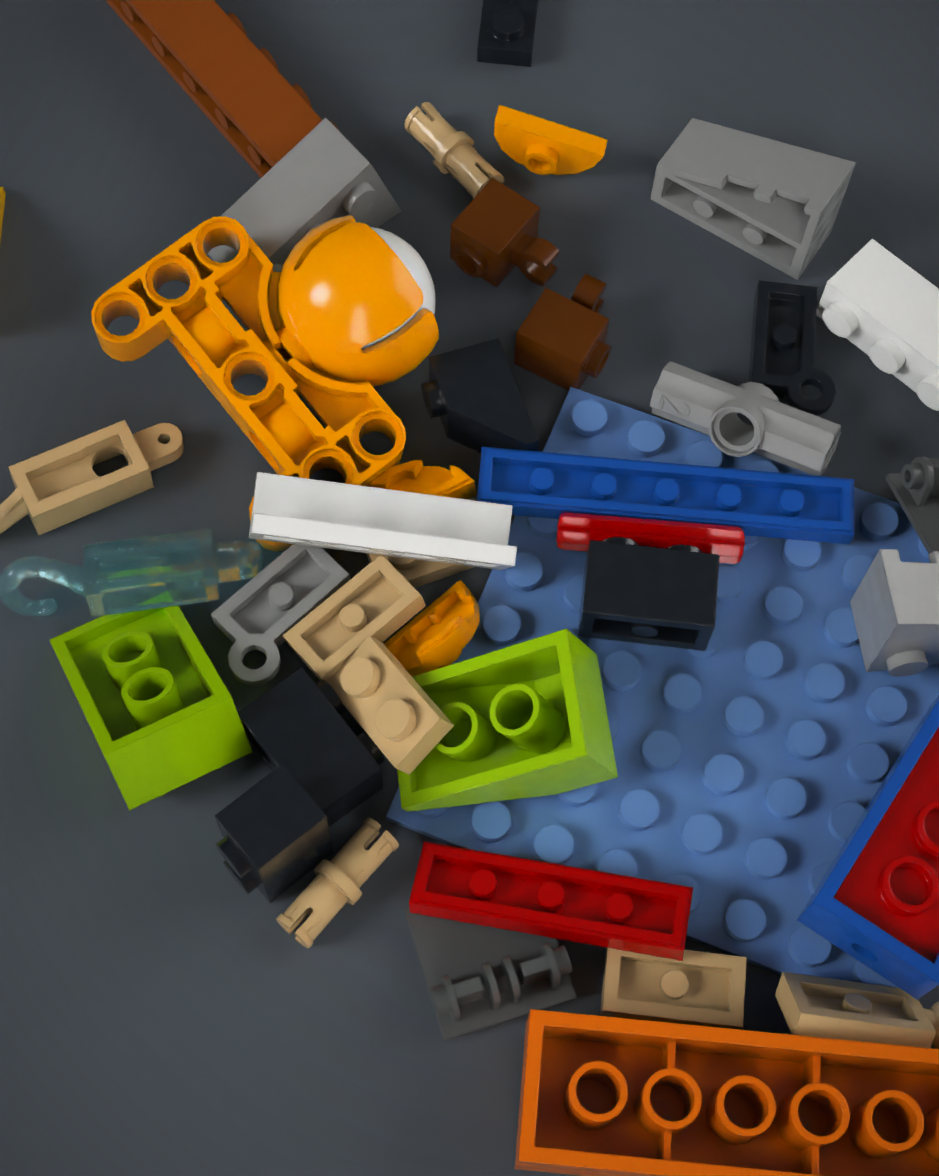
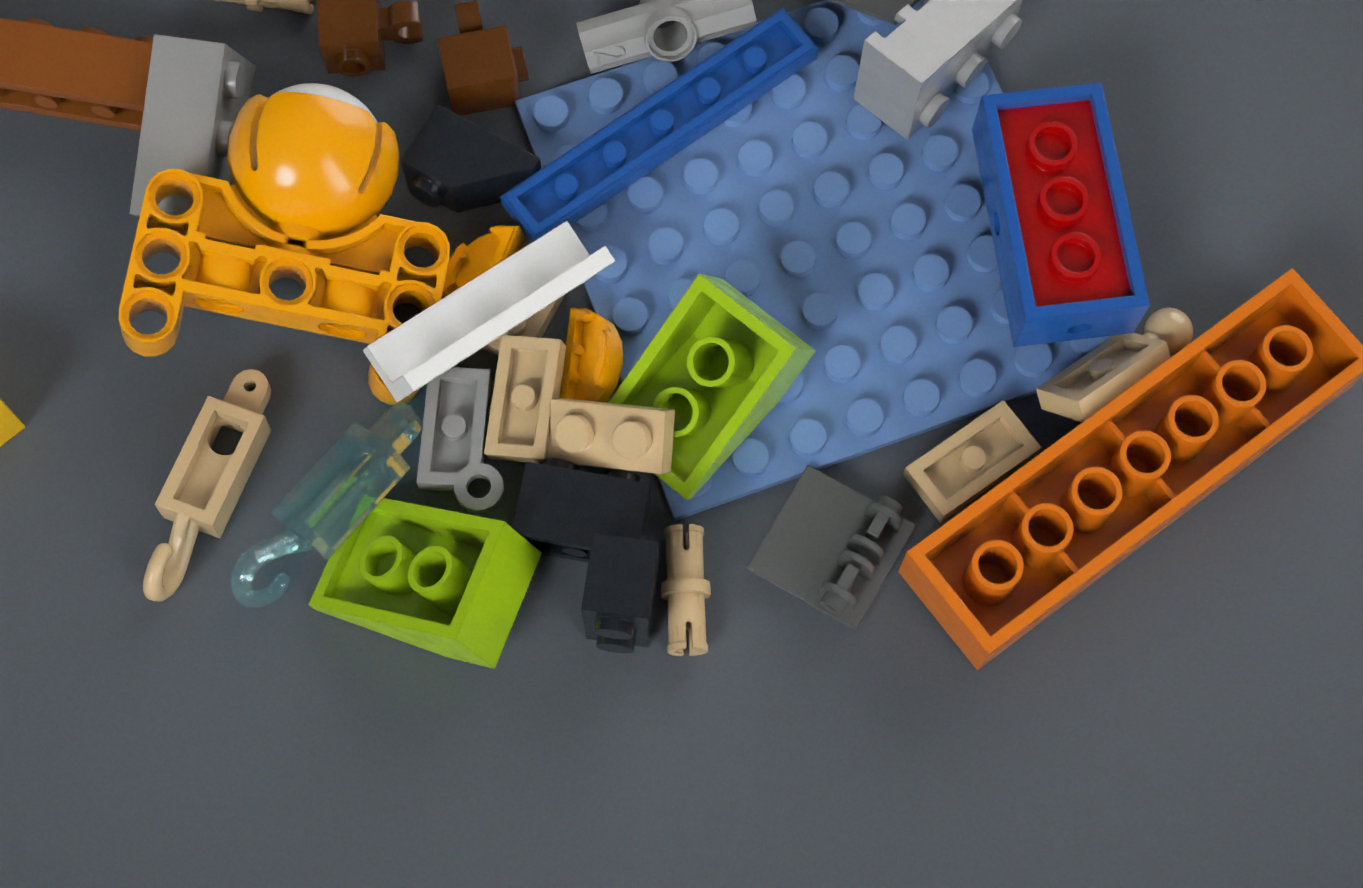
camera: 40 degrees left, 5 degrees up
red tile [409,841,693,961] -> none
red axle [556,512,745,564] -> none
black brick [578,537,720,651] -> none

